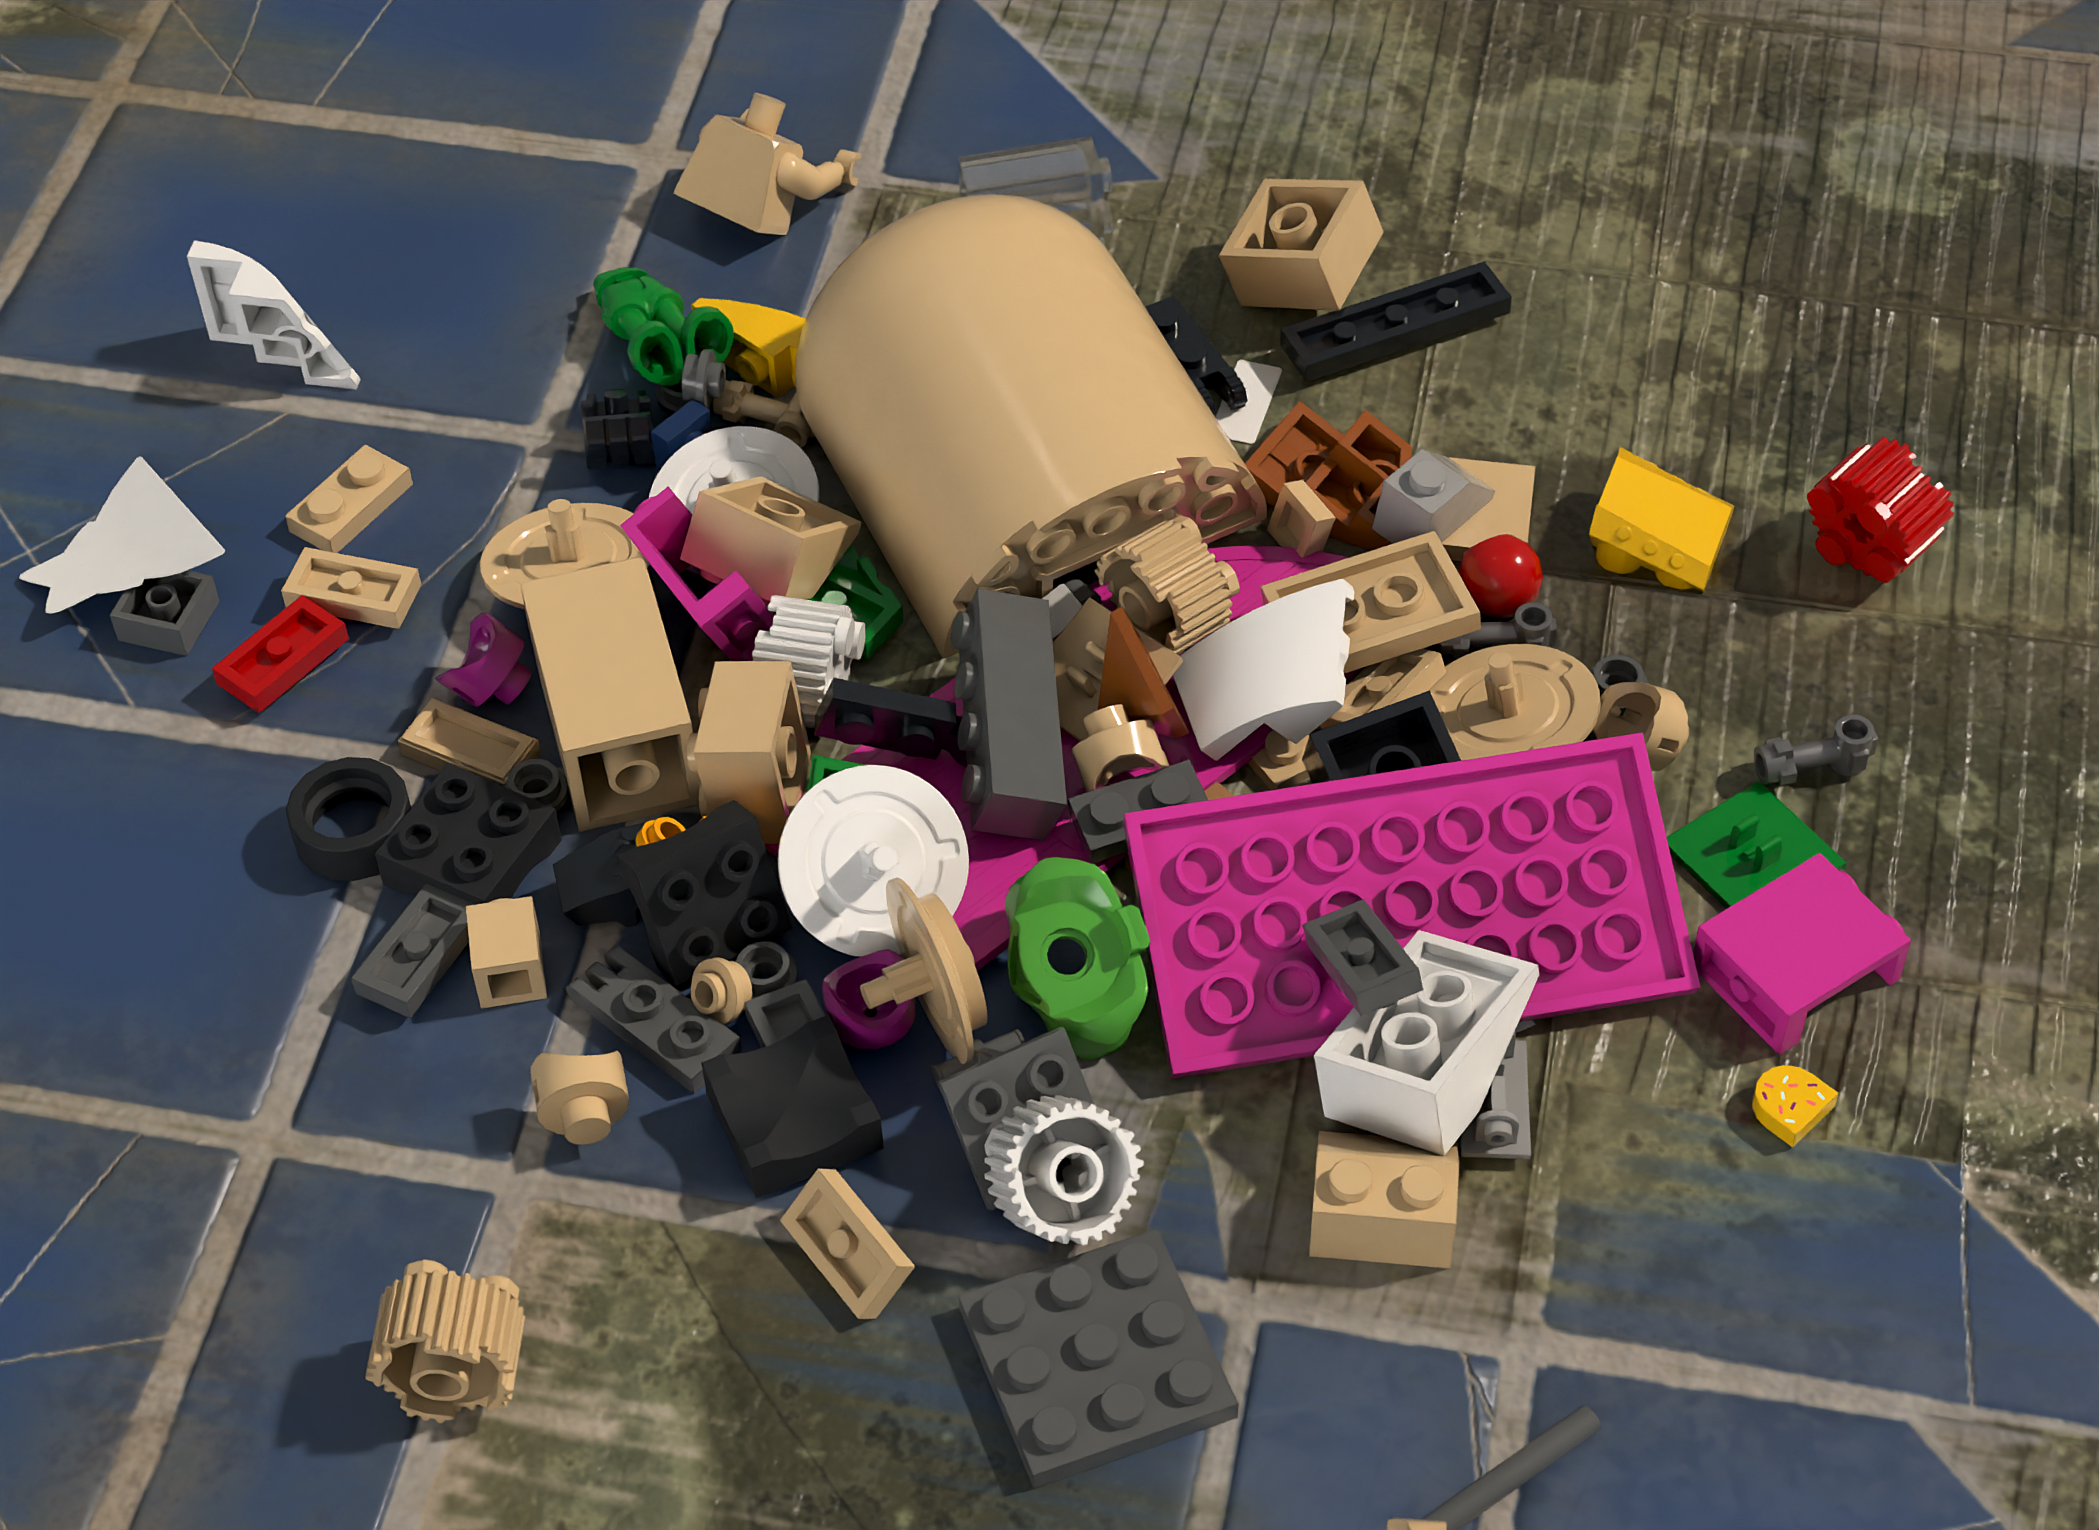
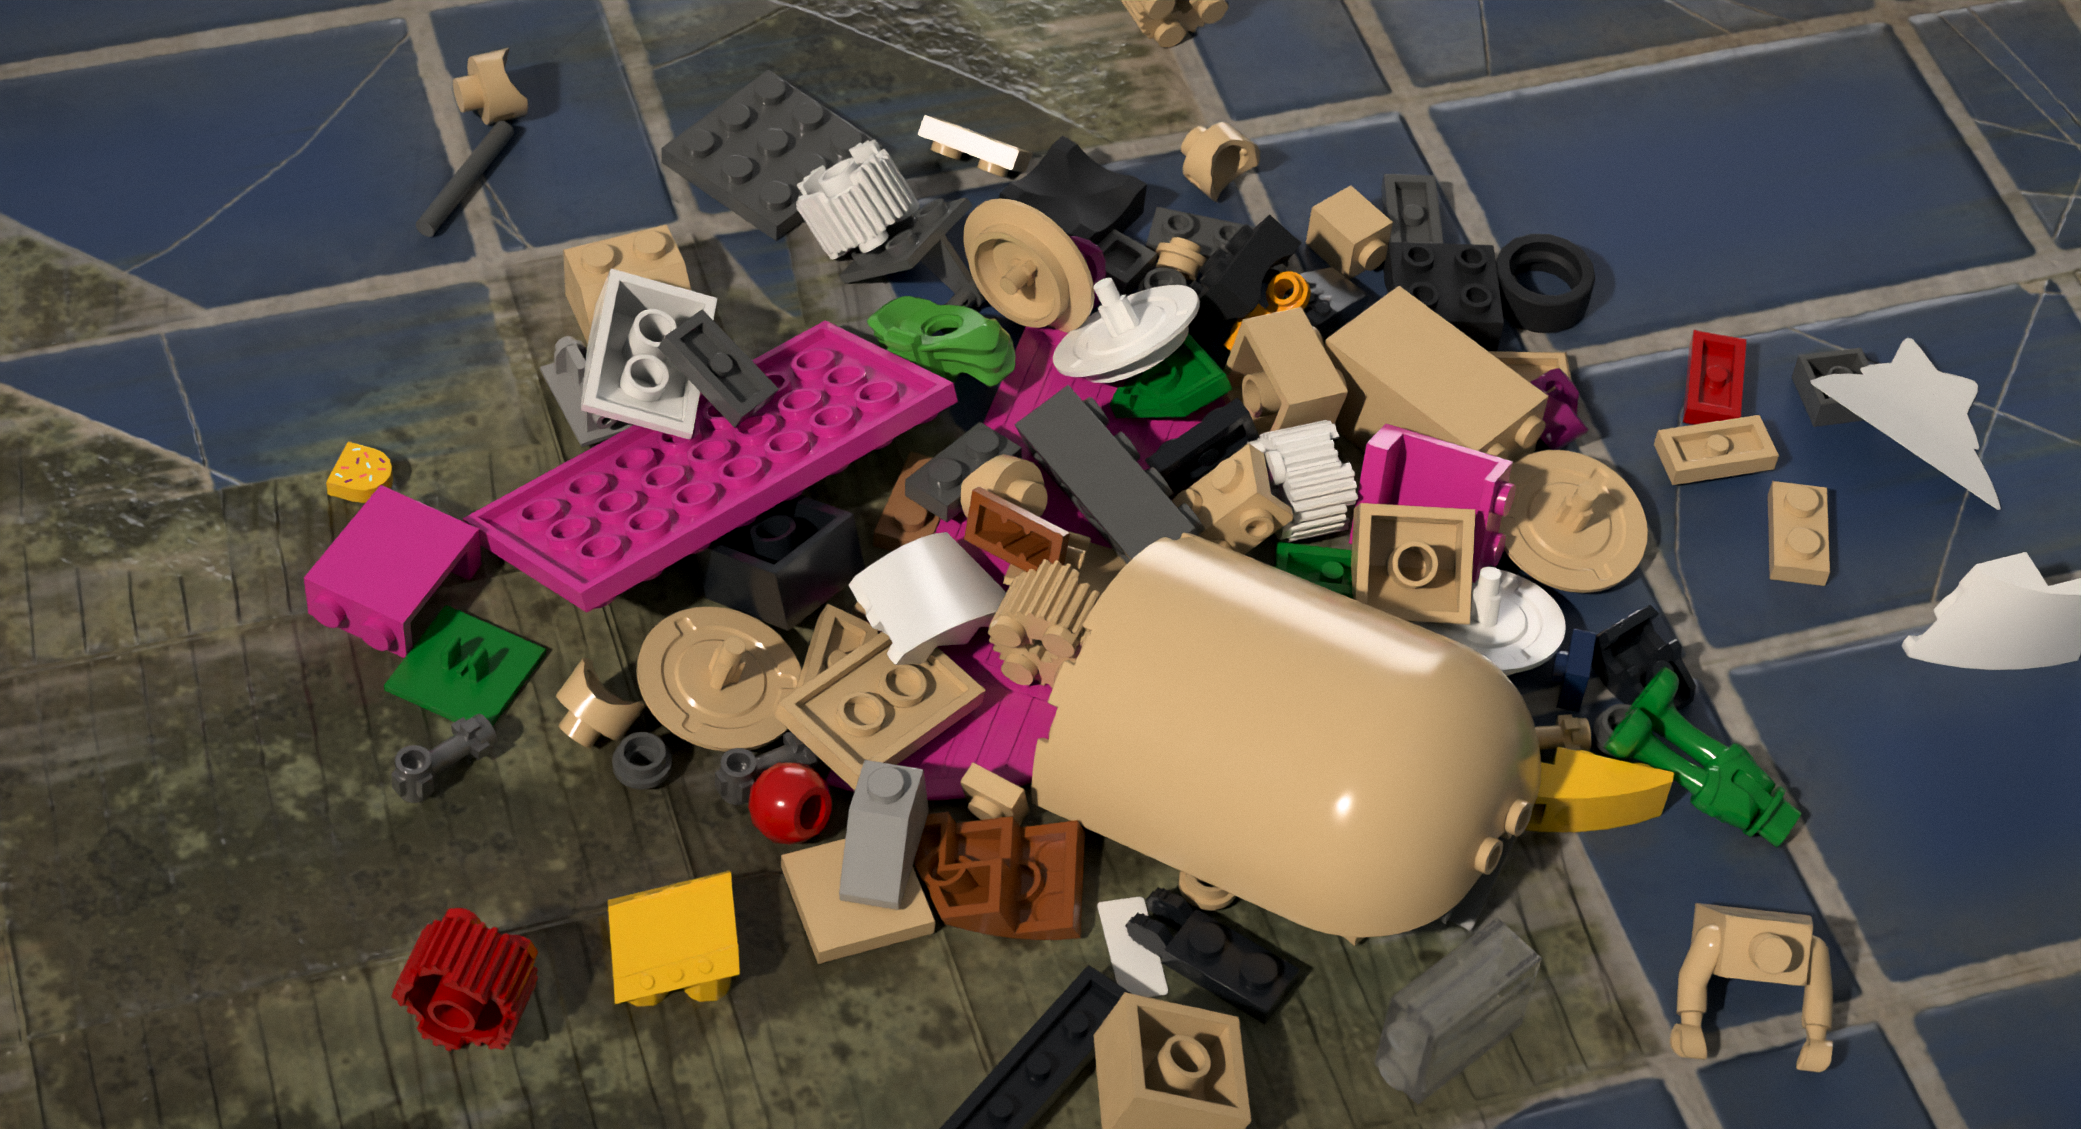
camera: 145 degrees right, 0 degrees up
dark grey plate [682,349,726,409] -> none
none -> tan bracket [1171,443,1293,555]

